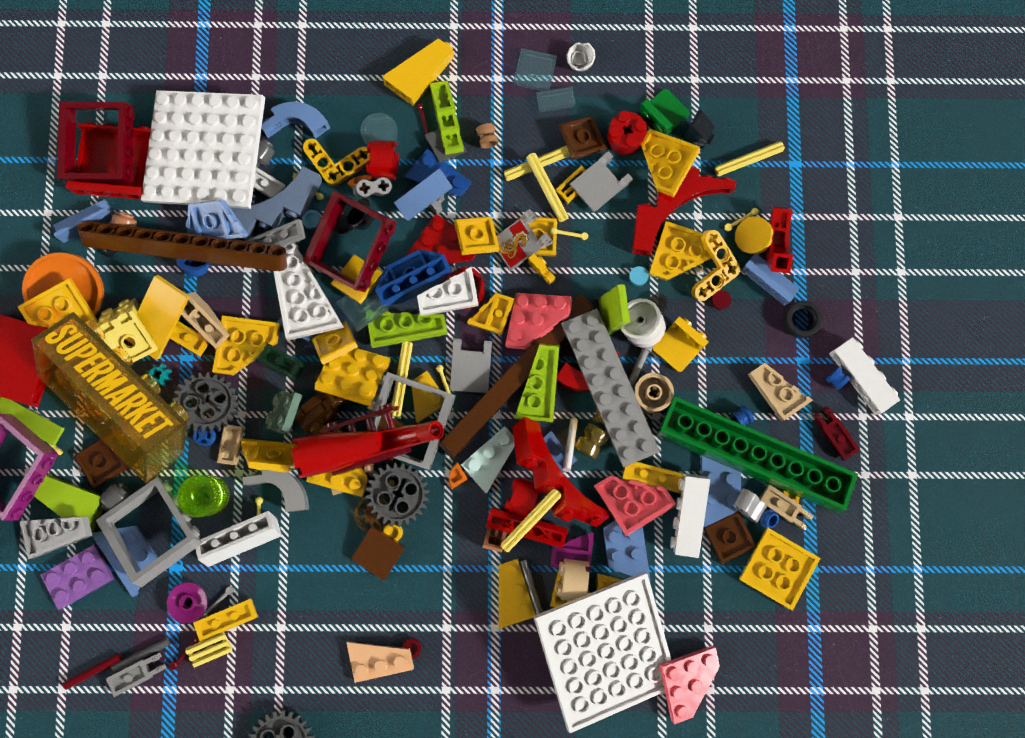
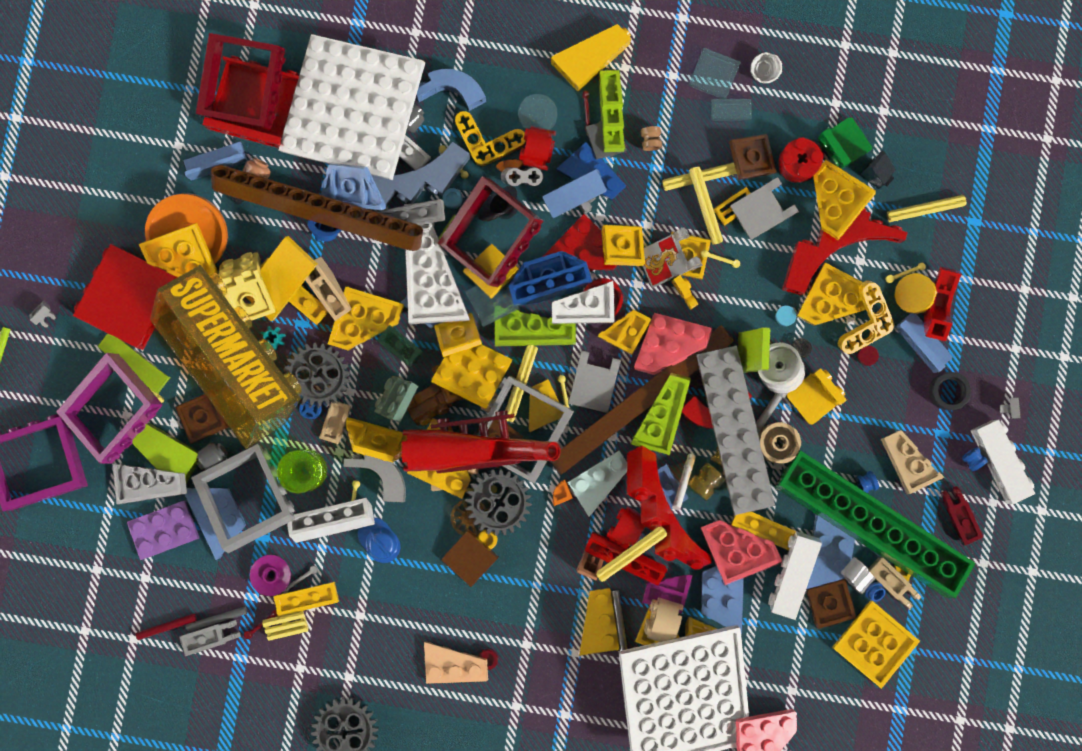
camera: 15 degrees right, 5 degrees up
none -> blue piece [358,518,401,563]
none -> light grey tile [1000,398,1020,419]

